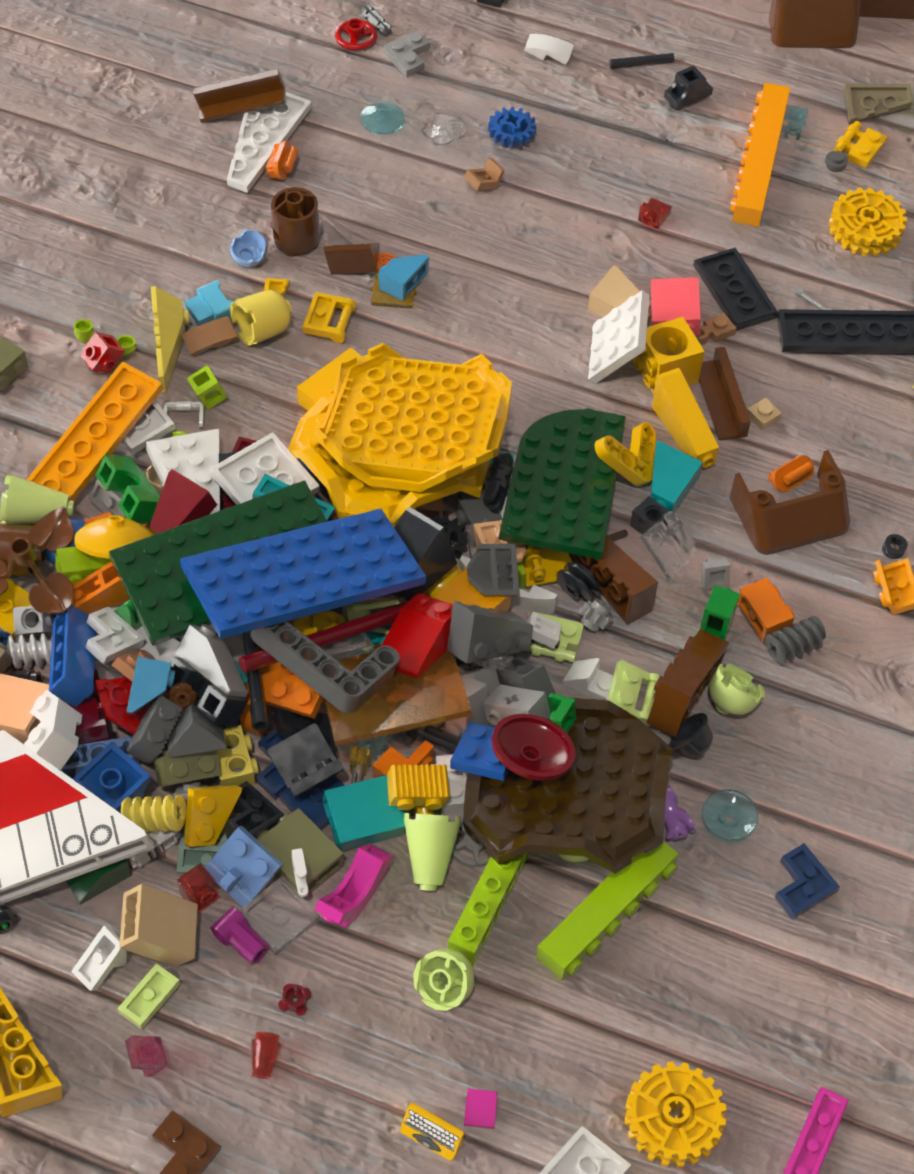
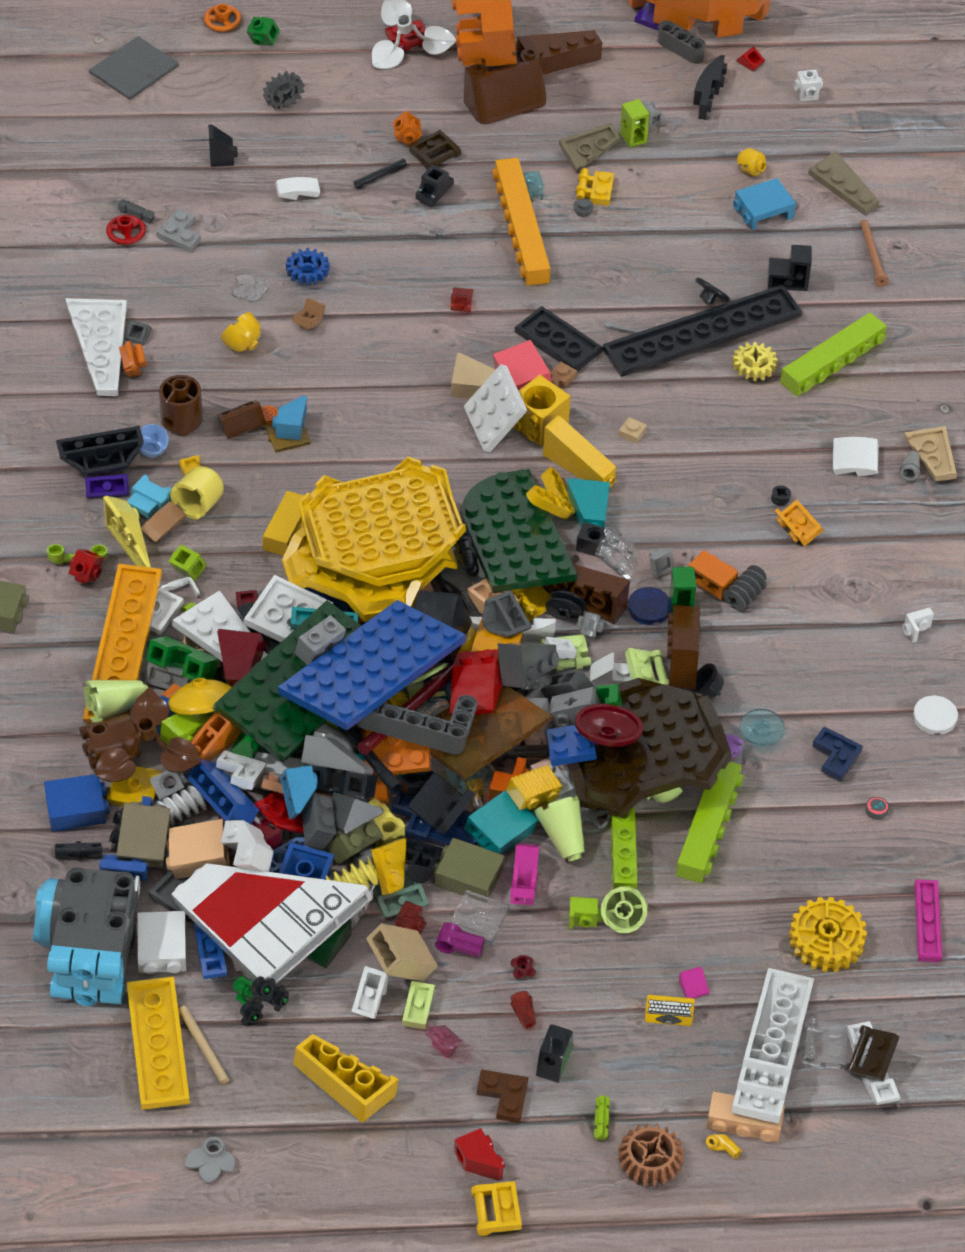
camera: 25 degrees left, 5 degrees down
reddish brown plate [169,682,196,709] -> none
reddish brown panel [193,69,285,122] -> none
medium blue hinge [203,826,284,909] -> none
white piece [291,848,308,897] -> none
yellow plate [302,292,357,343] -> none
clear light blue dish [361,102,405,135] -> none
reddish brown panel [699,347,751,441] -> none
yellowish green cylinder [709,663,765,715] -> none
reddish brown windscreen [730,450,850,555] -> none
orange piece [768,455,814,492] -> none
yellow piece [829,188,907,257] -> none
none -> black wedge [56,426,144,476]
none -> dark purple slope [85,474,129,499]
none -> dark grey slope [124,320,152,345]
none -> yellow cylinder [220,312,261,352]
none -> light grey brick [295,615,346,665]
none -> orange brick [392,111,422,147]
none -> dark brown plate [409,130,462,170]
none -> black torso [536,1024,573,1083]
none -> lime brick [568,897,602,929]
none -> clear blue tile [628,587,671,625]
none -> dark grey tile [865,797,889,820]

